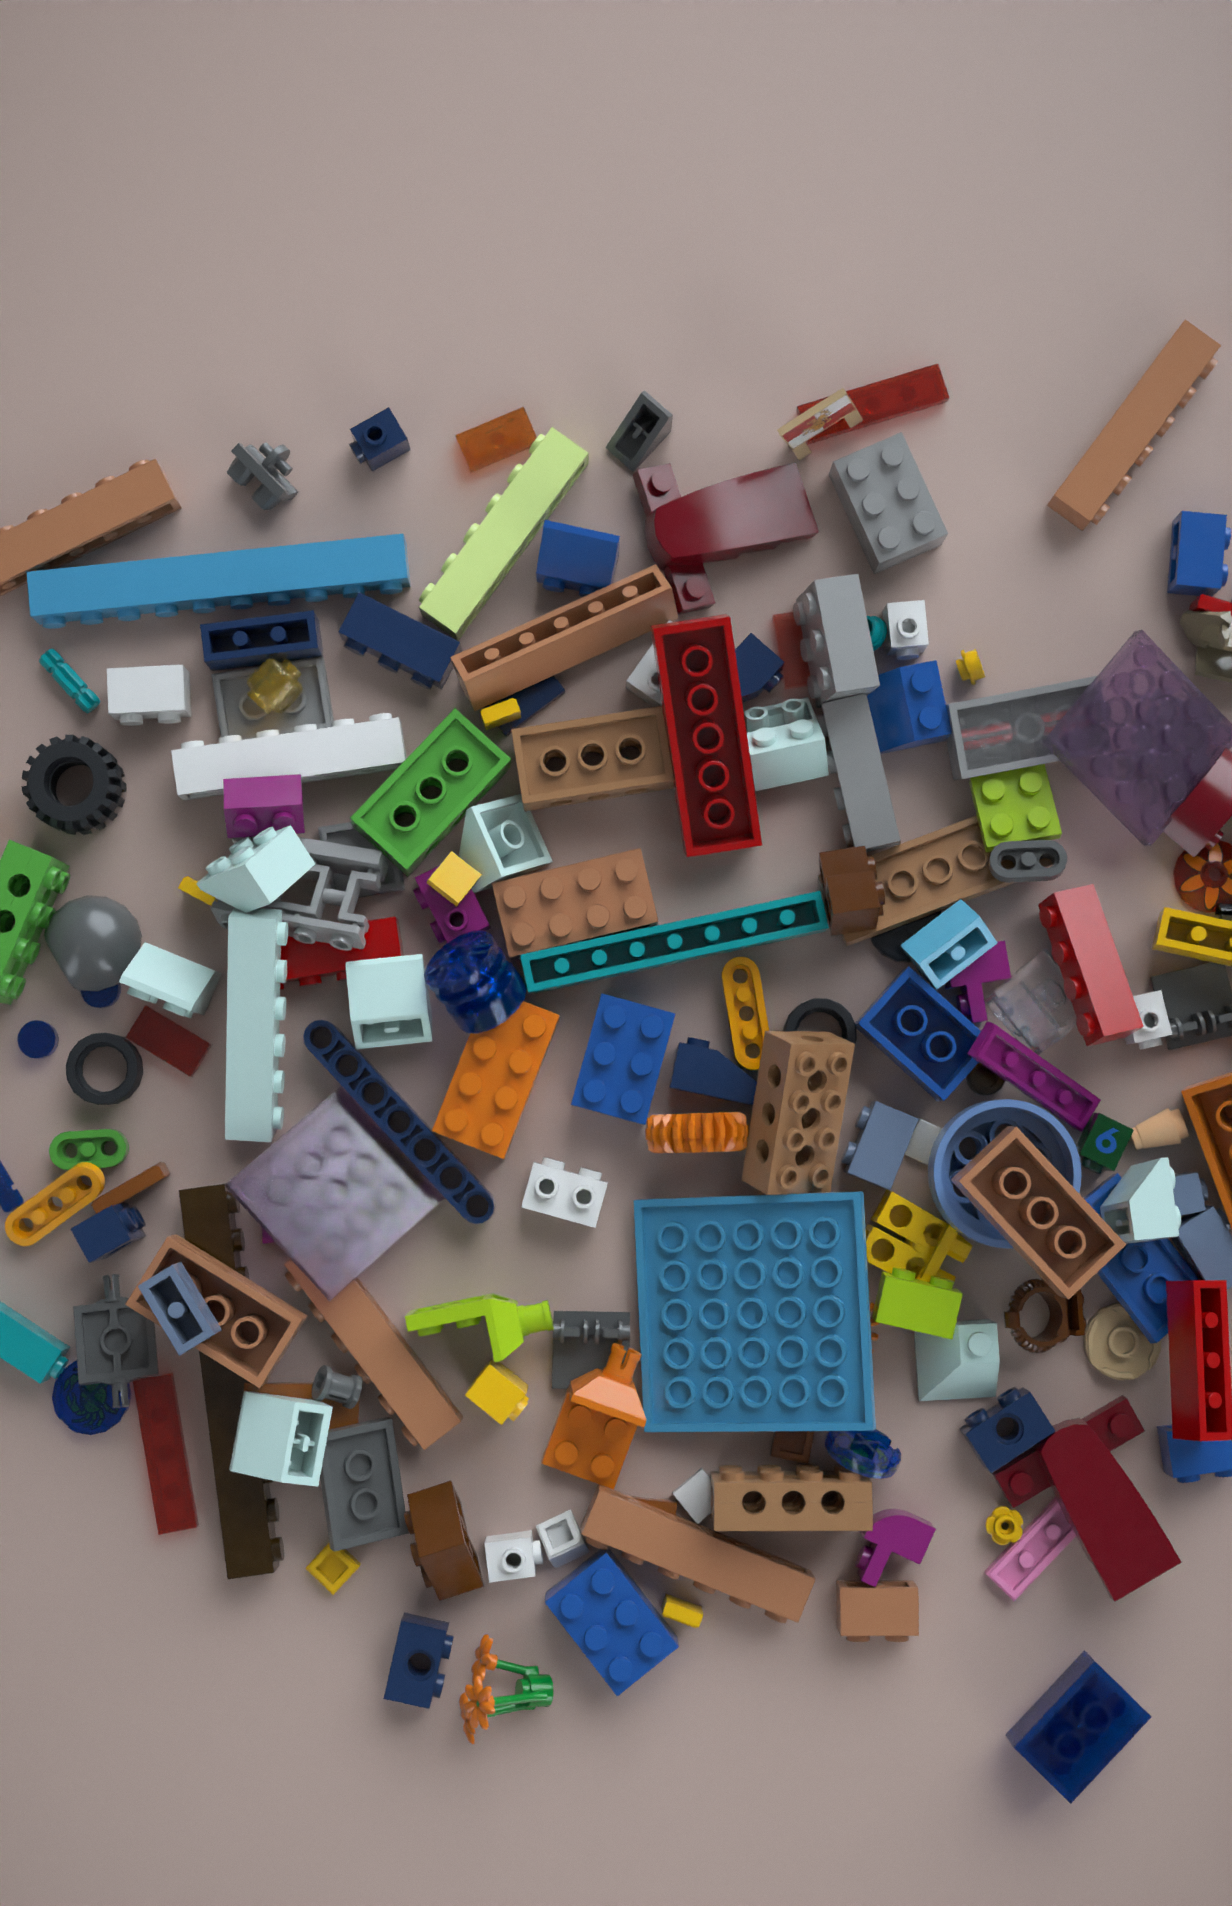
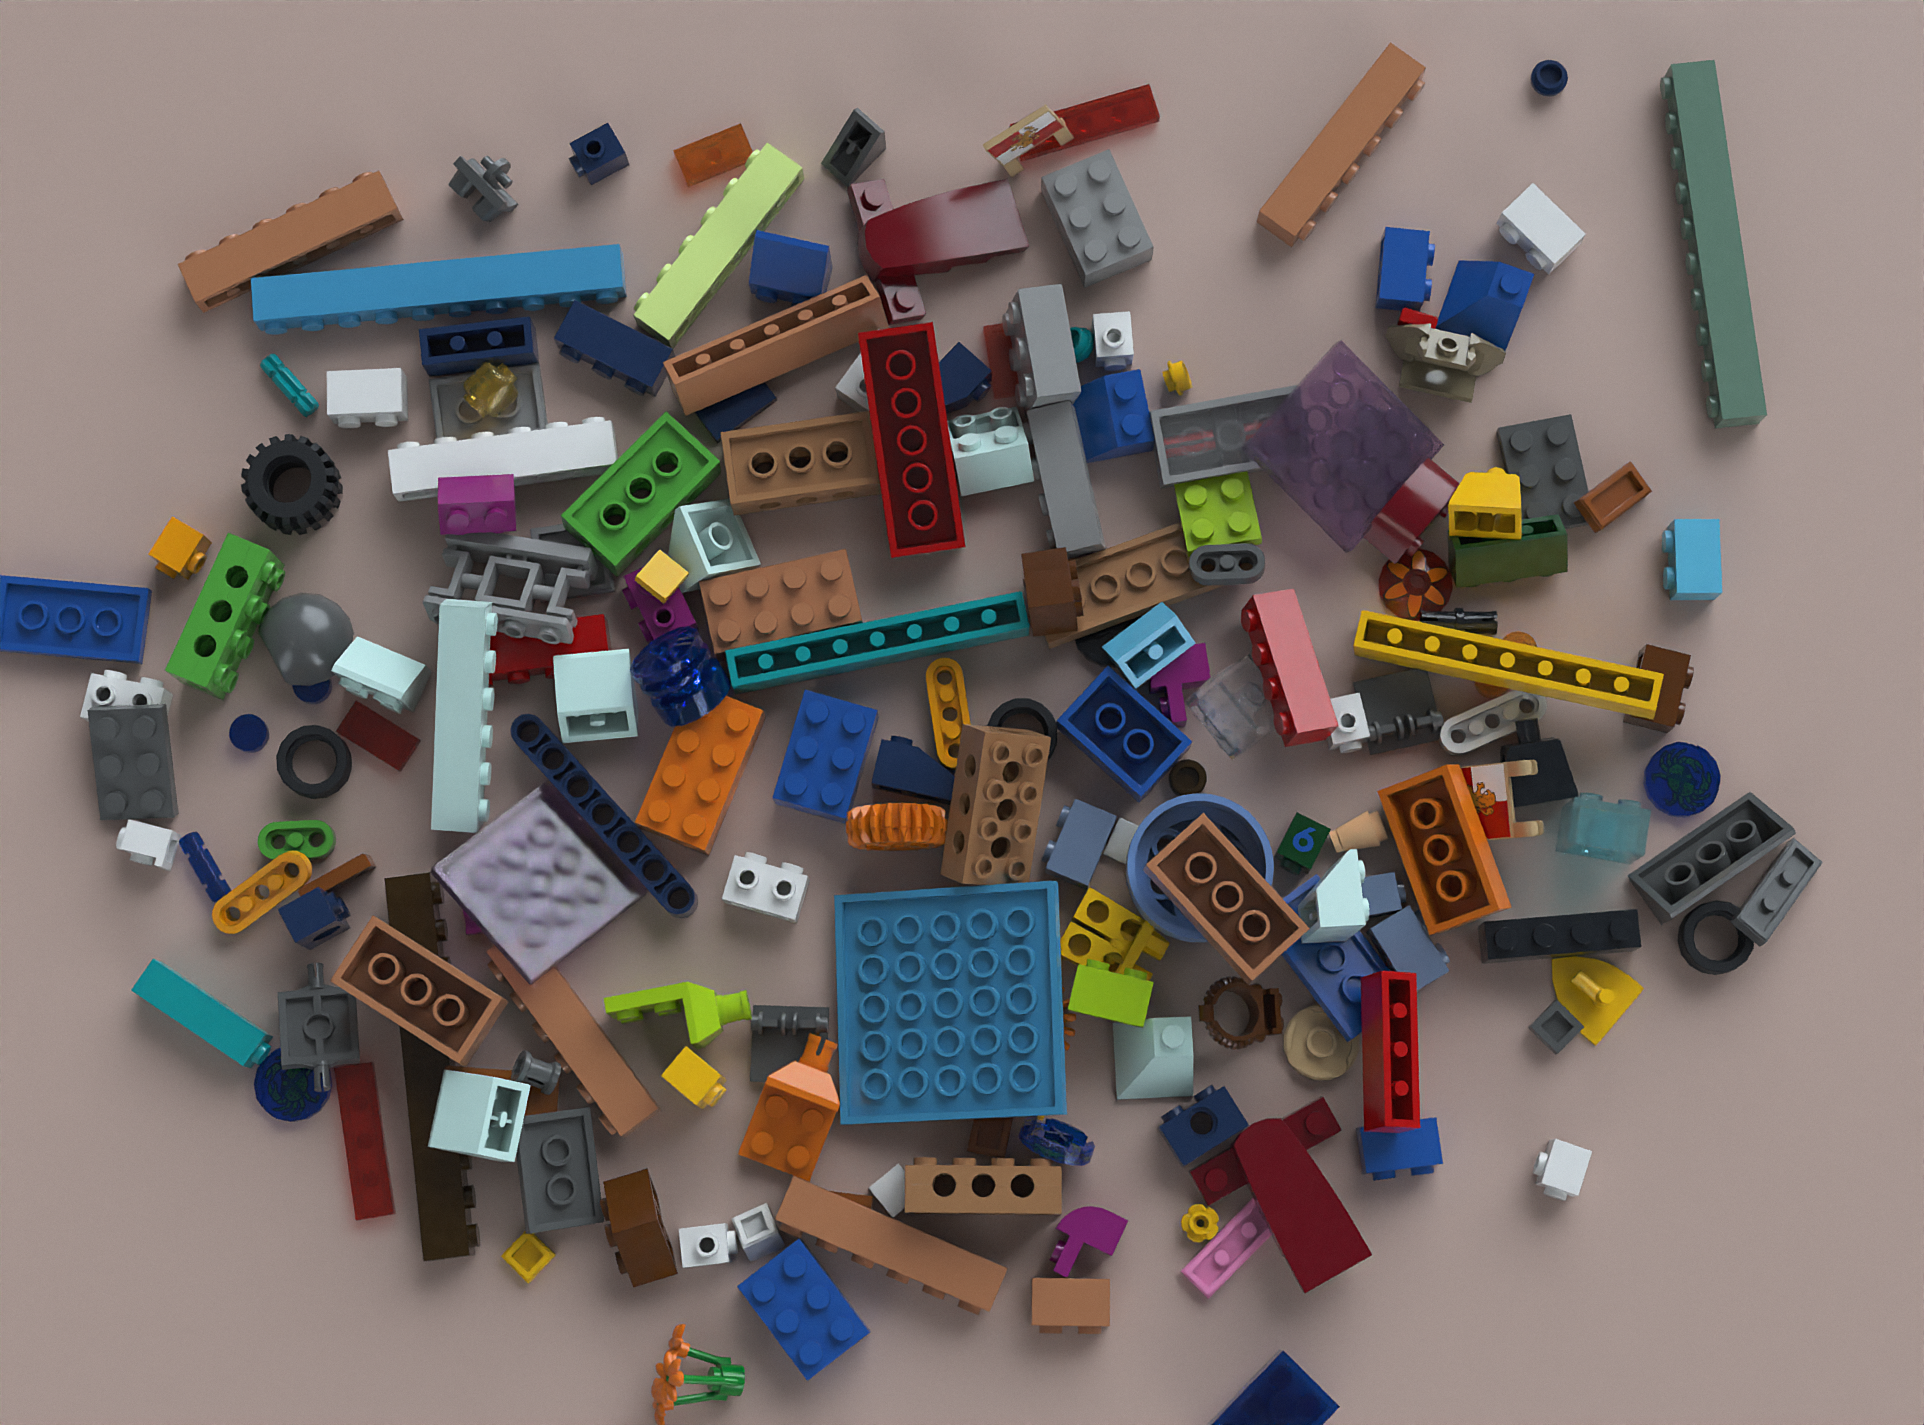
camera: 10 degrees right, 5 degrees down
sand blue brick [138,1262,222,1356] -> none
yellow tile [178,876,218,906] -> none
light aqua slope [196,825,315,913] -> none
dark blue brick [383,1612,454,1709] -> none
yellow tile [480,698,521,731] -> none
yellow tile [661,1593,703,1628] -> none
magenta tile [967,1021,1101,1132] -> none

